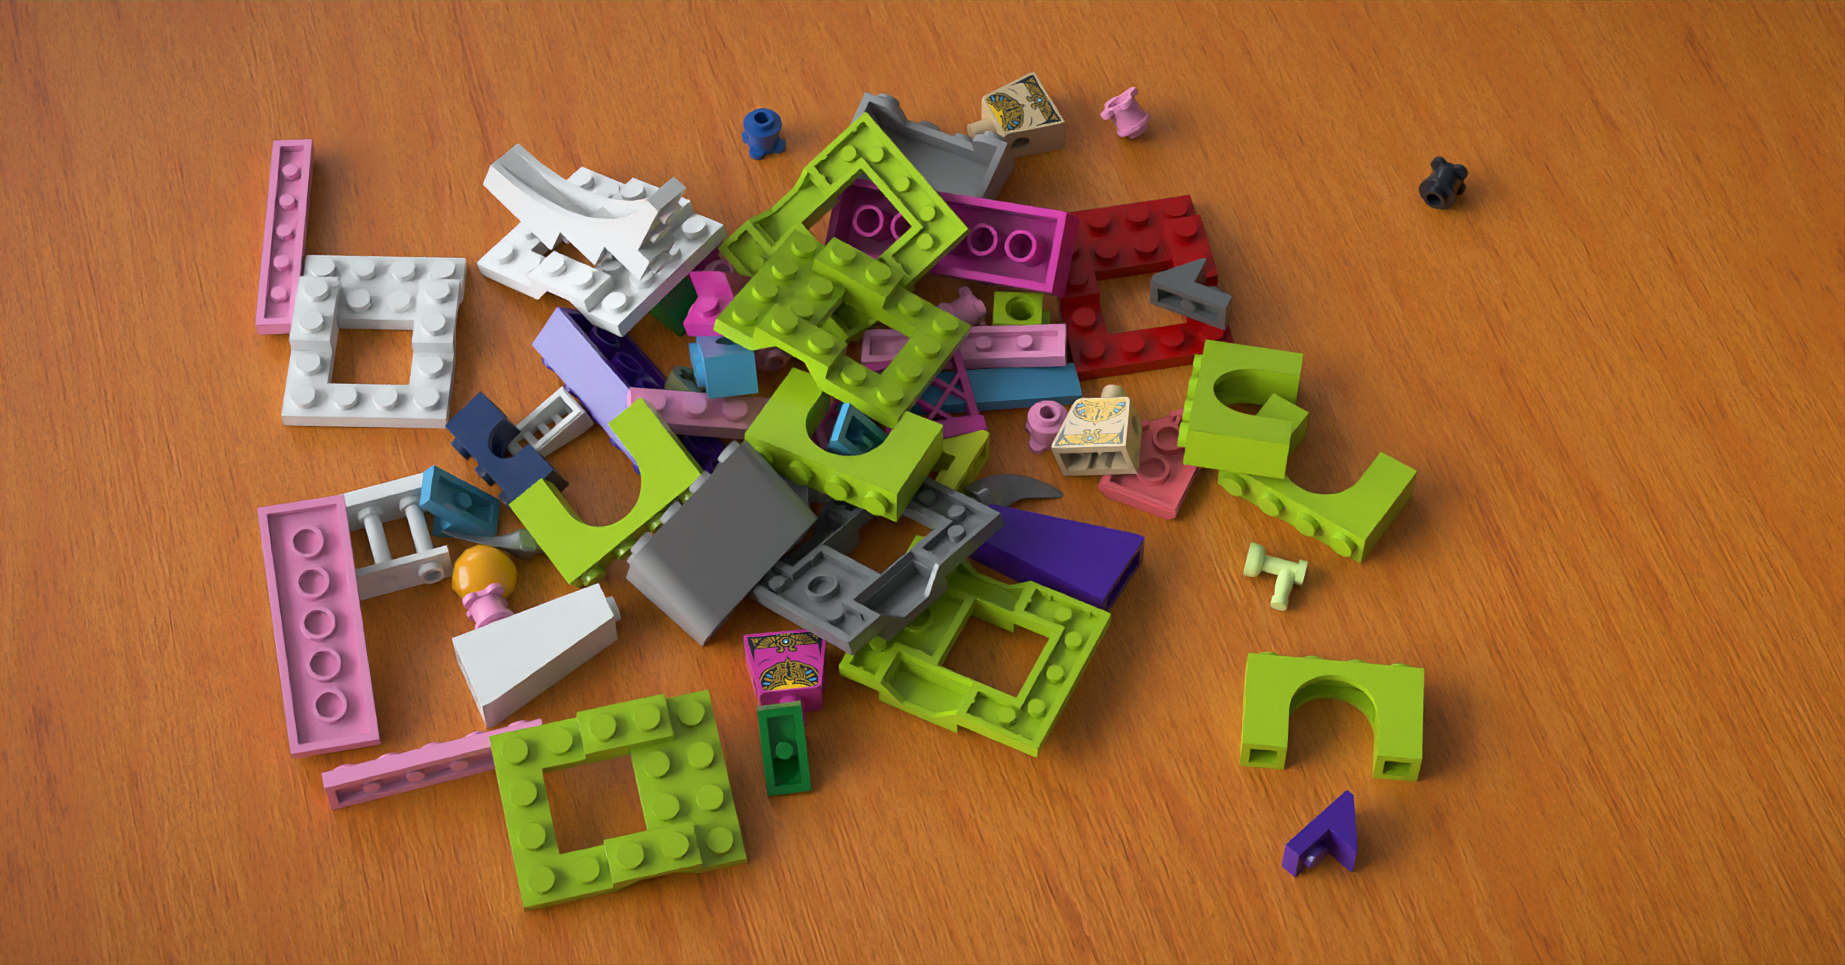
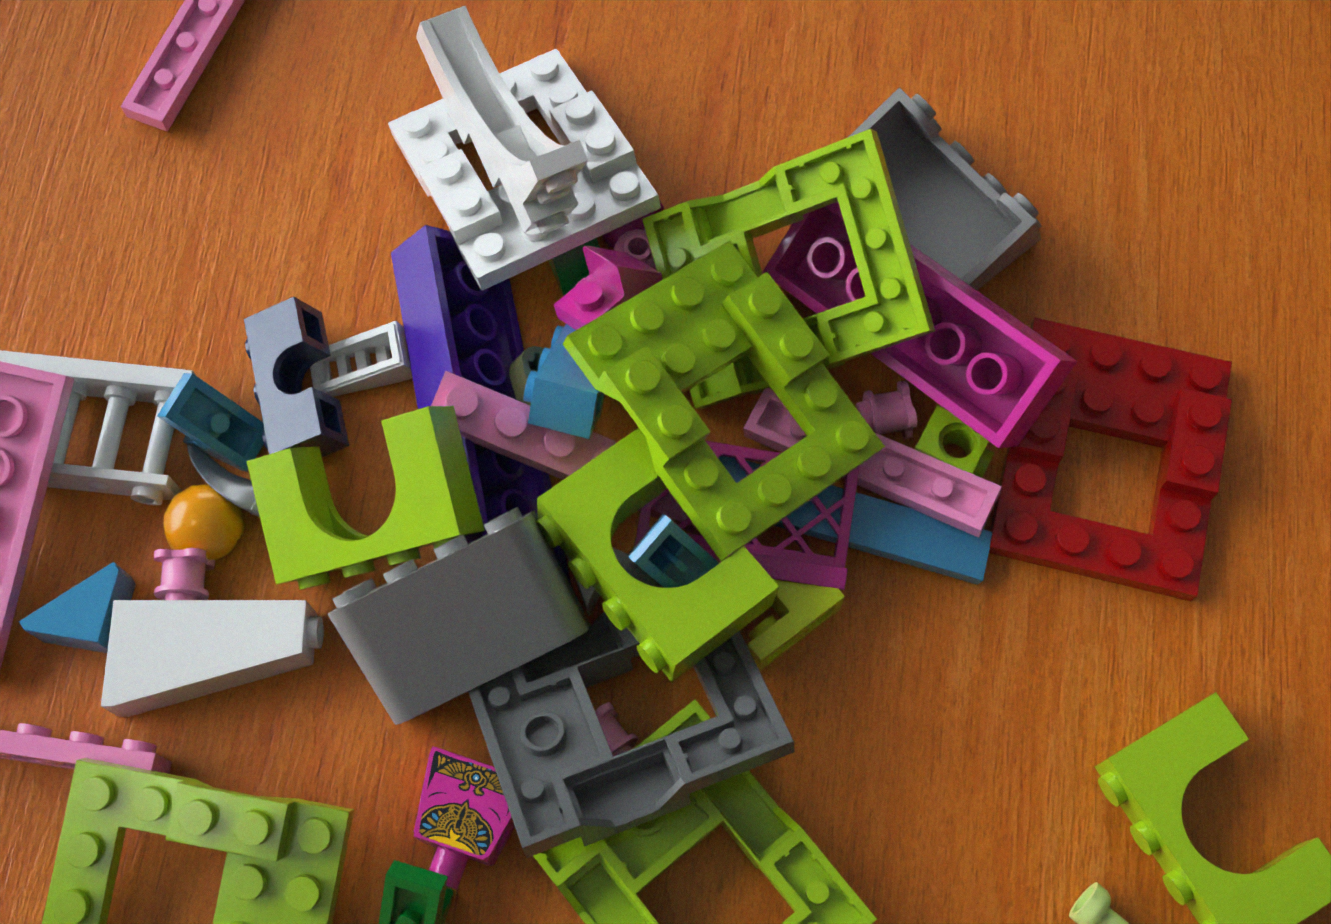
camera: 25 degrees right, 15 degrees up
white piece [281,255,467,429] -> none
blue brick [742,108,786,160] -> none
flat silver bar [963,474,1063,507] -> none
tan torso [967,72,1065,158] -> none
dark purple slope [968,504,1145,612] -> none
bright pink brick [1025,401,1068,454] -> none
tan torso [1051,385,1142,476] -> none
coral tile [1098,408,1201,520] -> none
bright pink brick [1100,87,1151,139] -> none
dark grey slope [1150,258,1232,330] -> none
lime arch [1177,339,1303,479] -> none
none -> dark azure slope [19,562,136,653]

